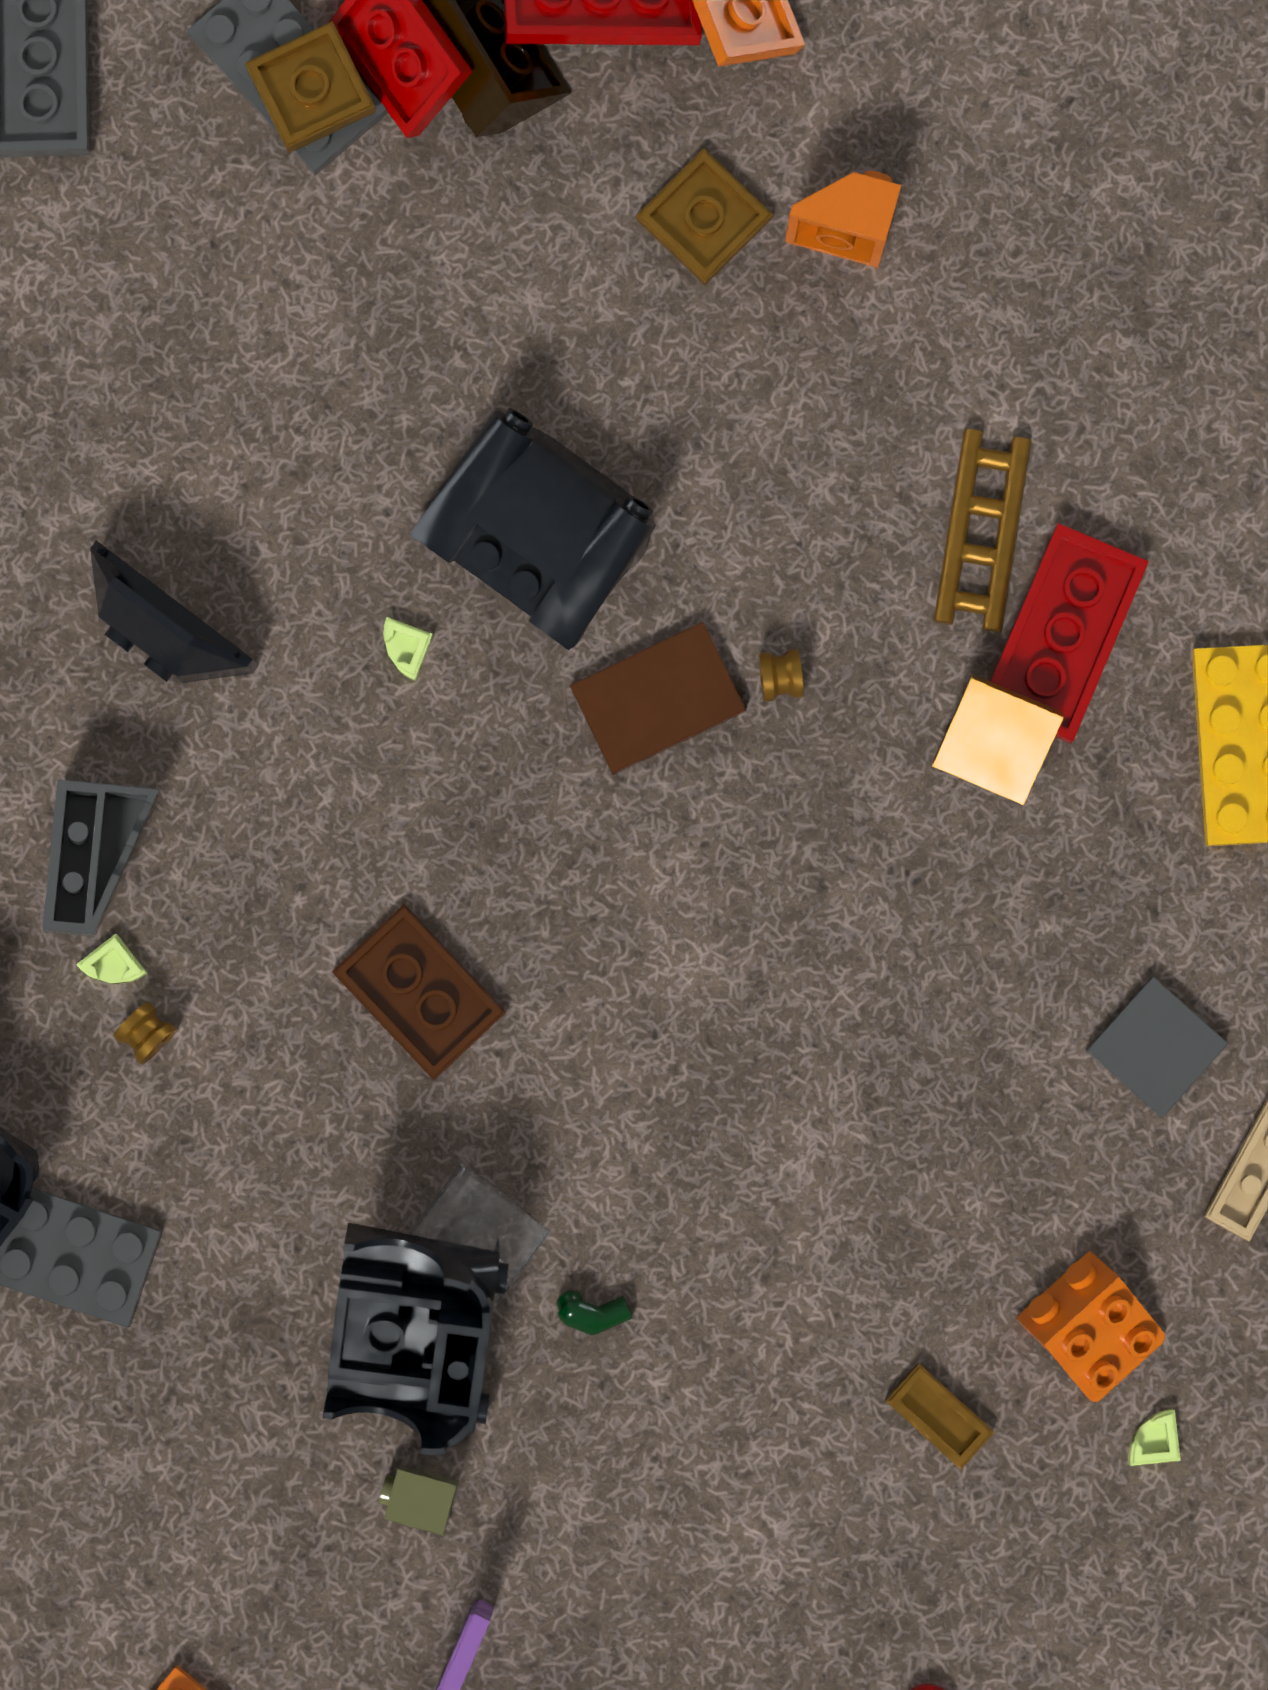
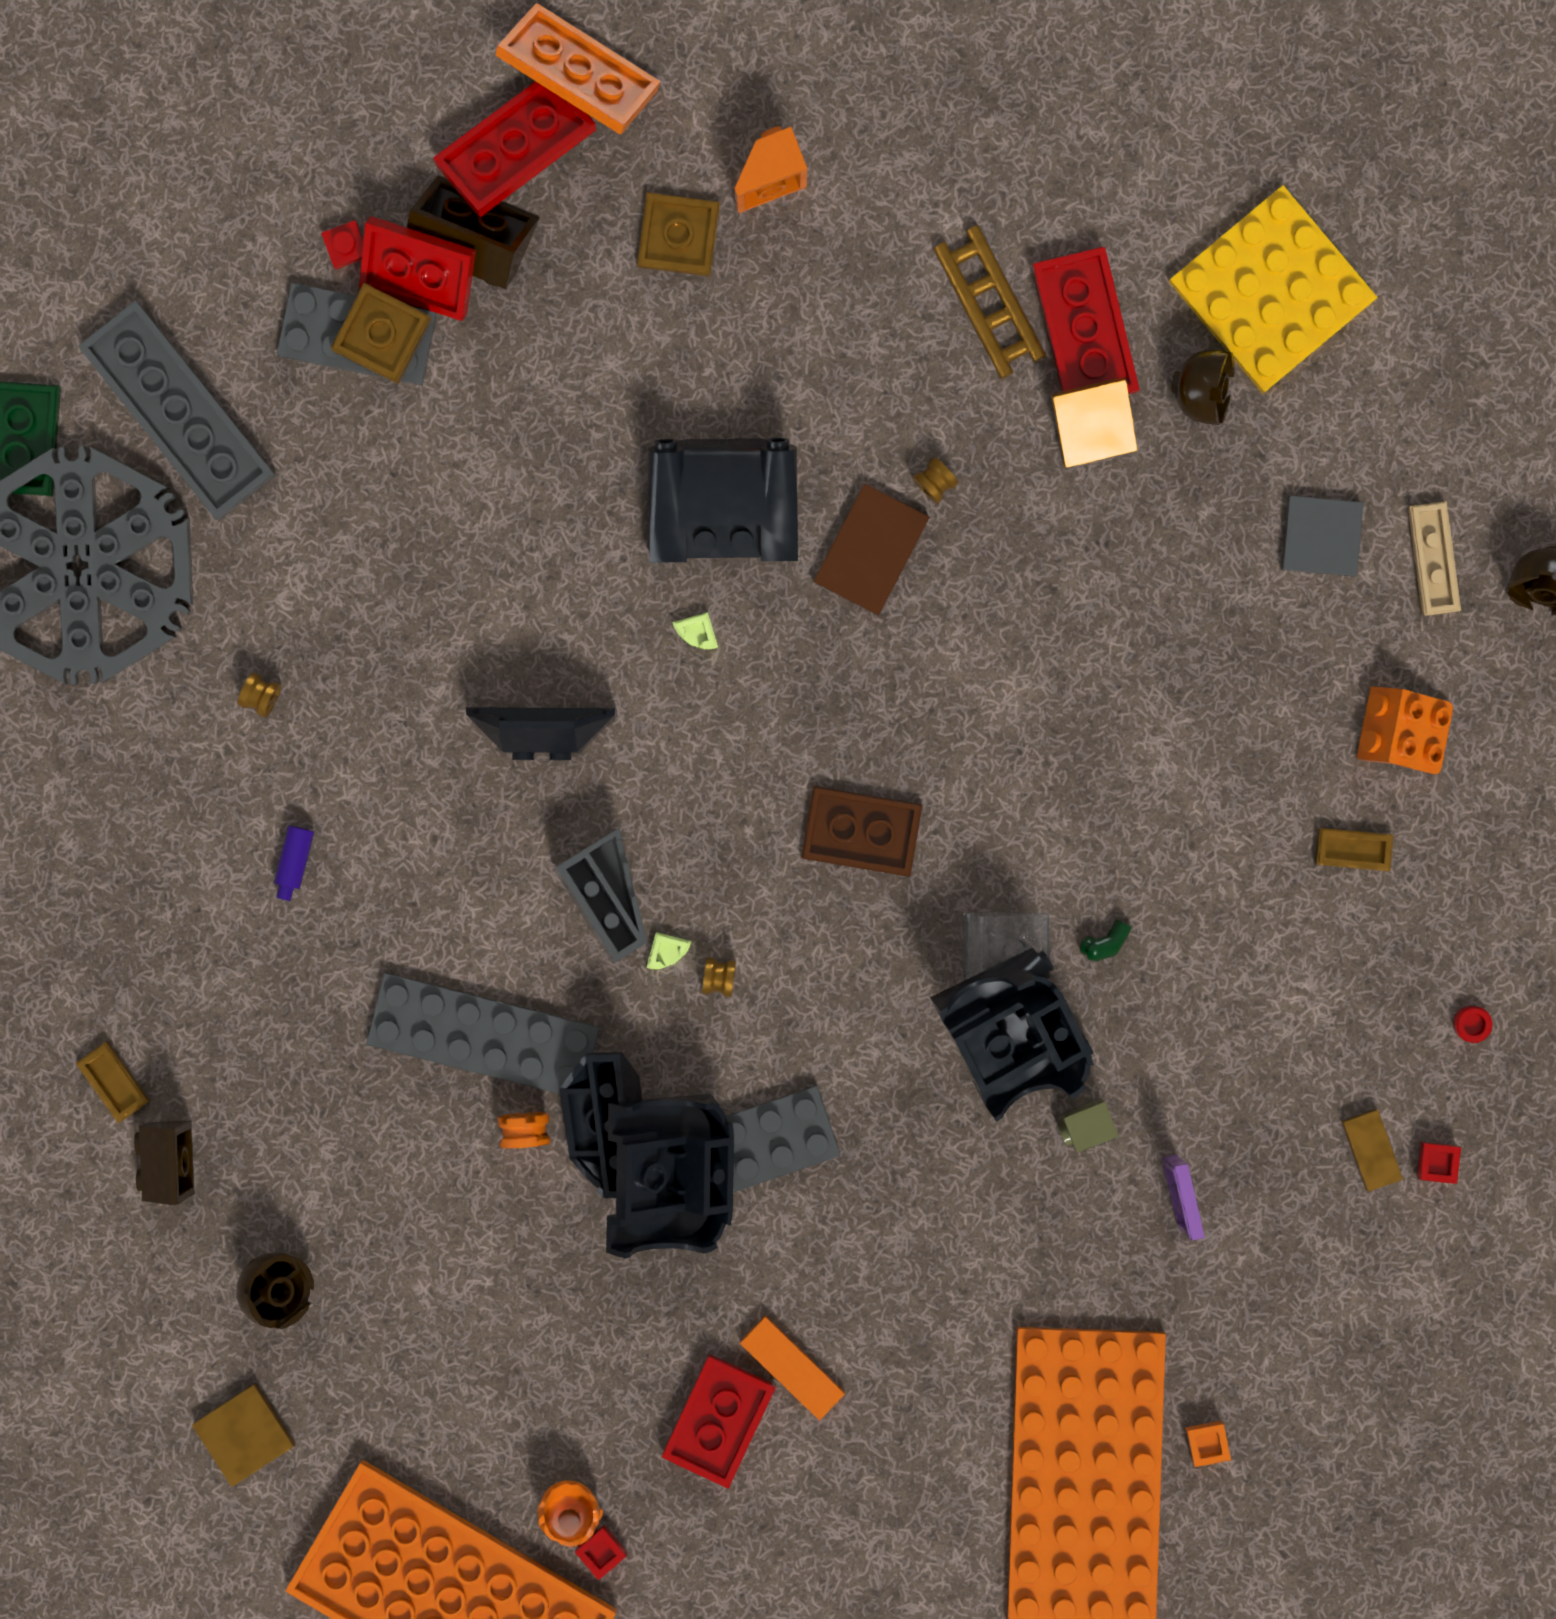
camera: 40 degrees left, 5 degrees up
yellowish green tile [1128,1409,1181,1466] -> none
none -> dark brown cylinder [1171,350,1235,425]

